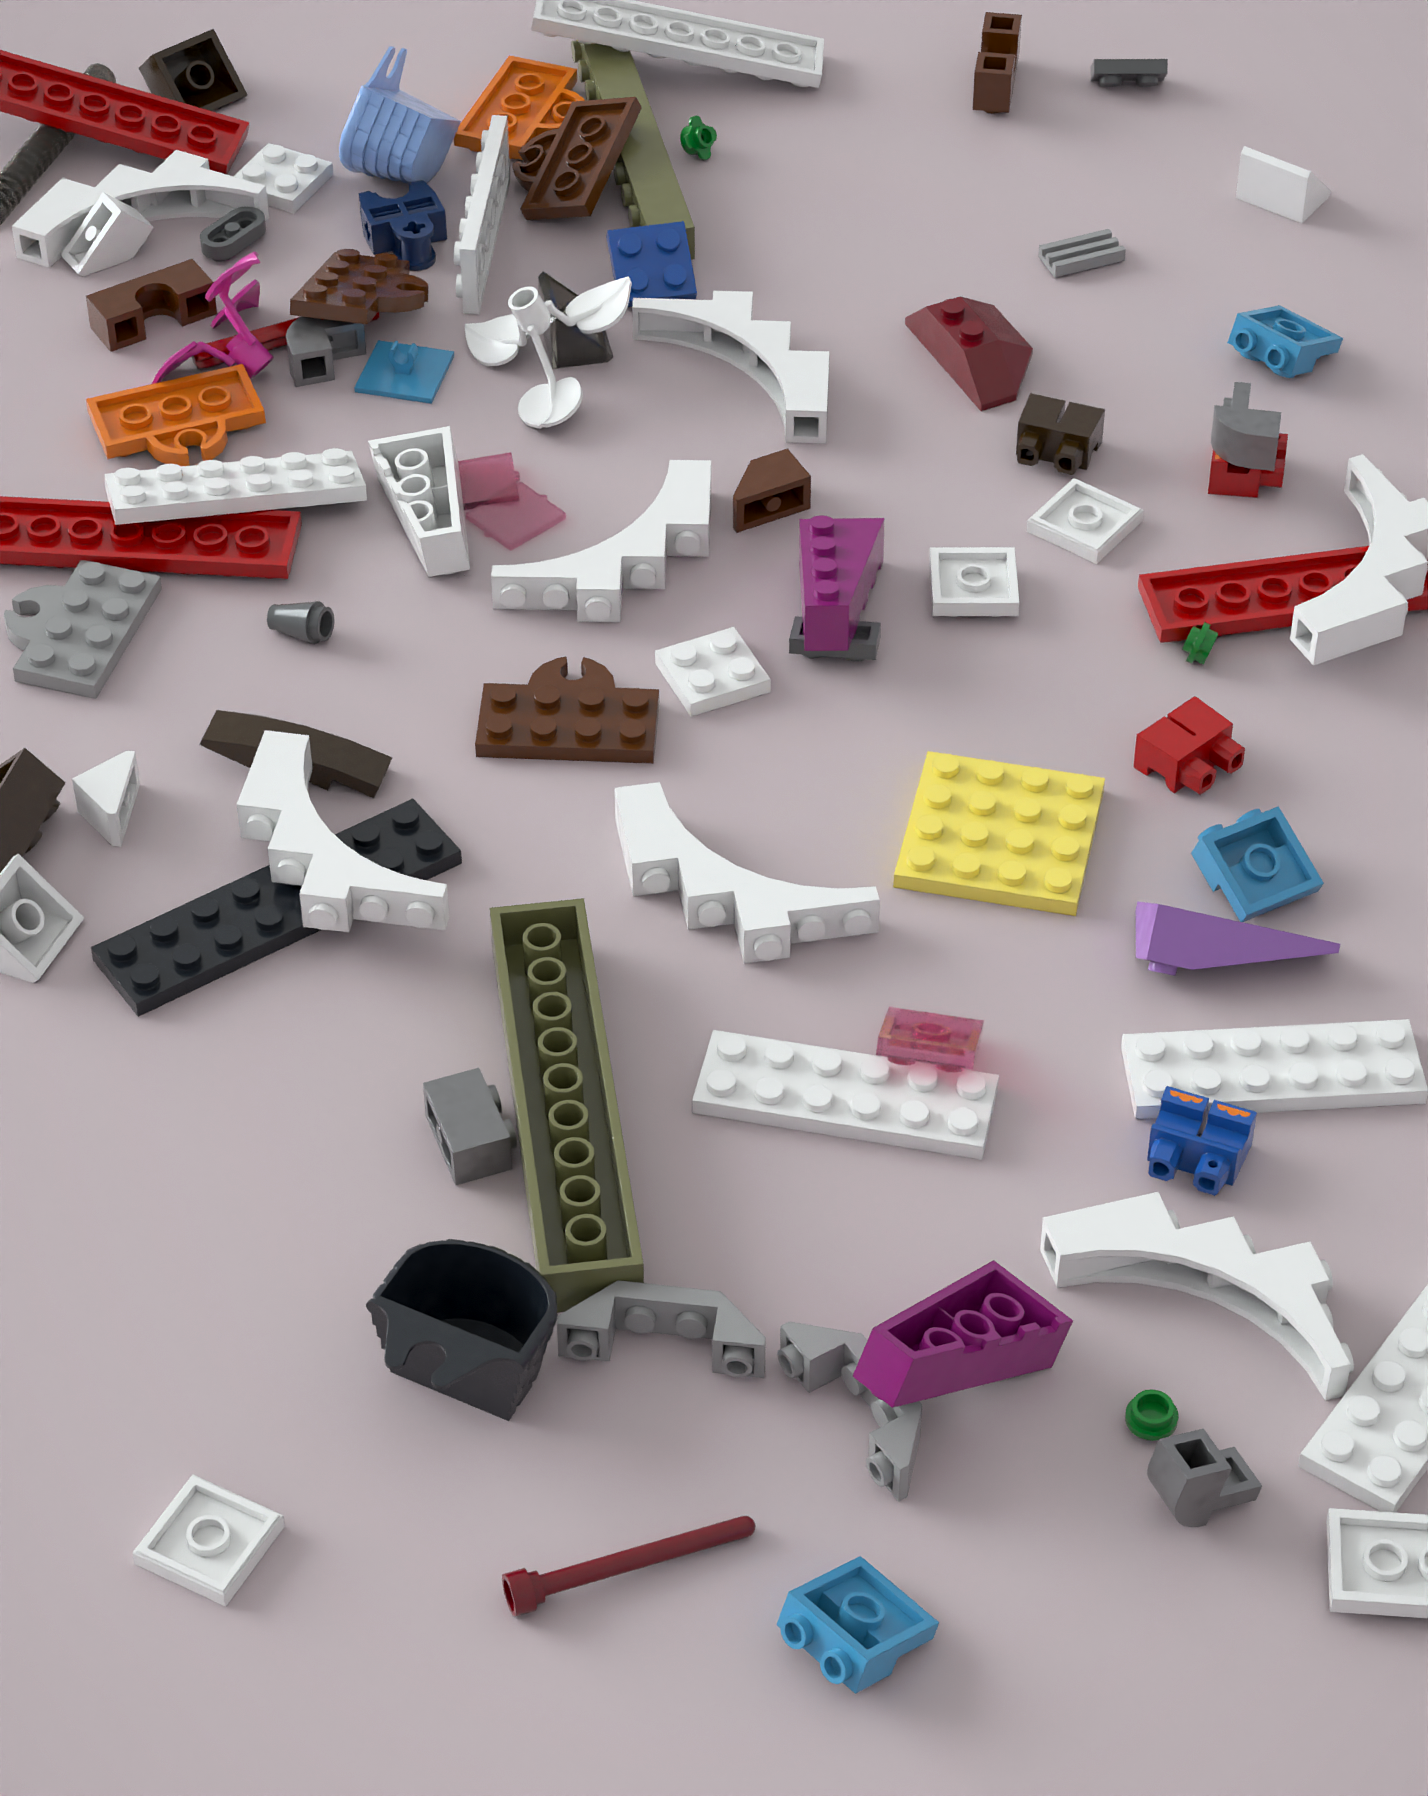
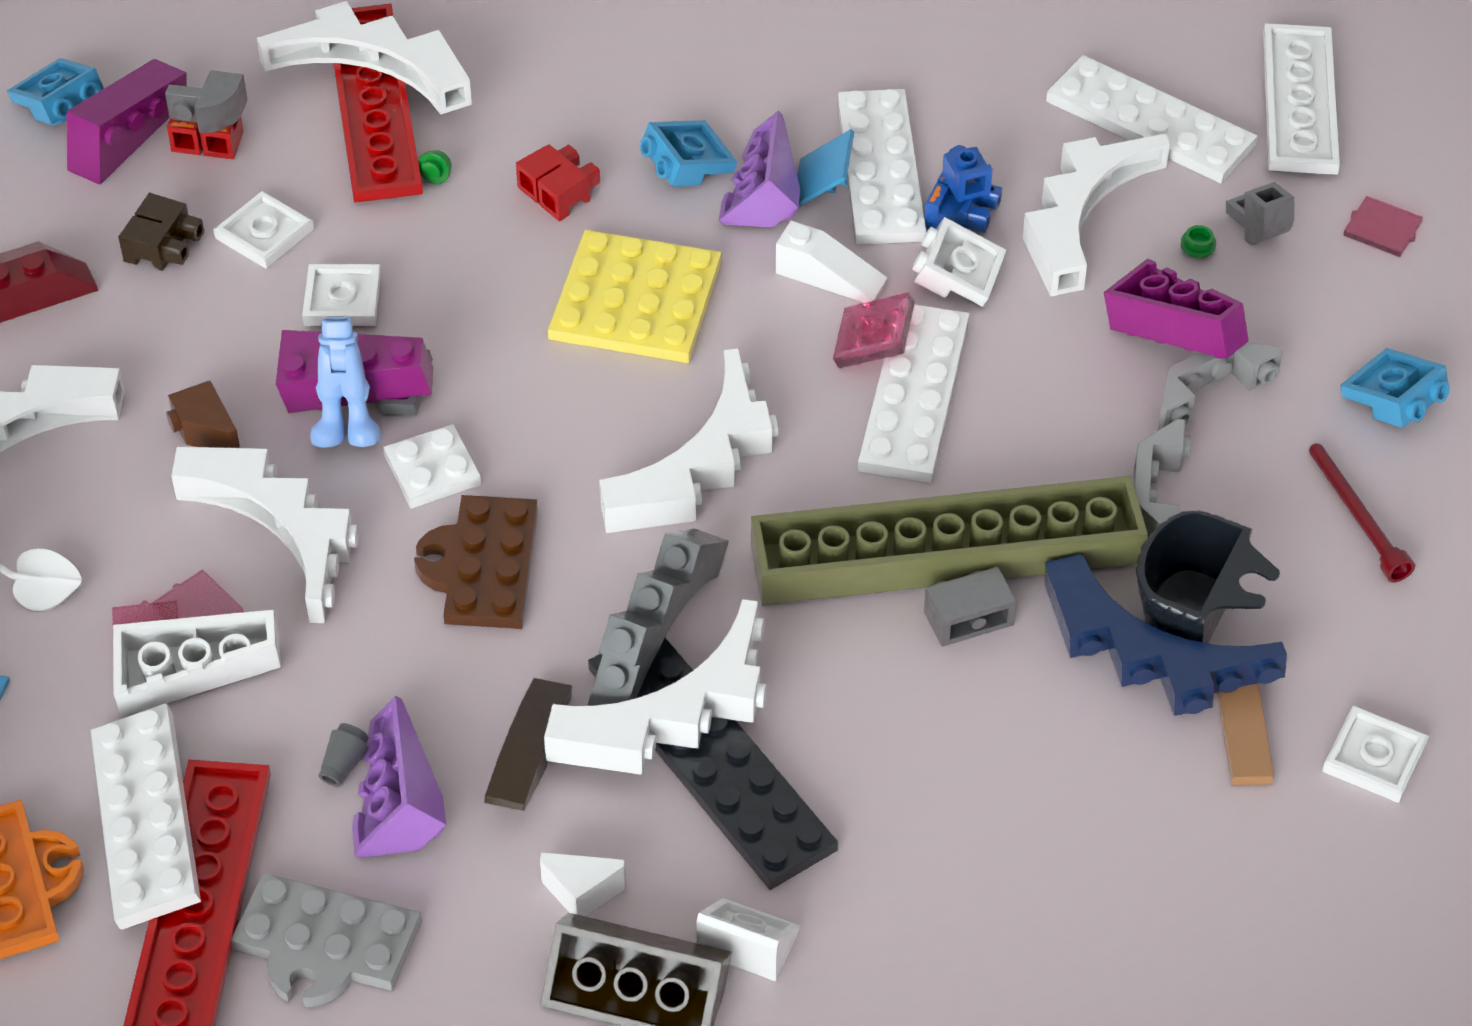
camera: 90 degrees left, 5 degrees up
none -> magenta wedge [67,59,187,185]
none -> light blue piece [310,317,381,448]
none -> medium lavender wedge [352,696,446,858]
none -> dark grey arch [587,528,729,706]
none -> white slope [776,221,888,306]
none -> dark azure piece [797,129,854,207]
none -> white plate [912,217,1006,307]
none -> blue brick [942,145,993,202]
none -> dark blue arch [1045,554,1287,716]
none -> medium nougat tile [1217,684,1274,785]
none -> clear pink piece [1343,196,1423,257]

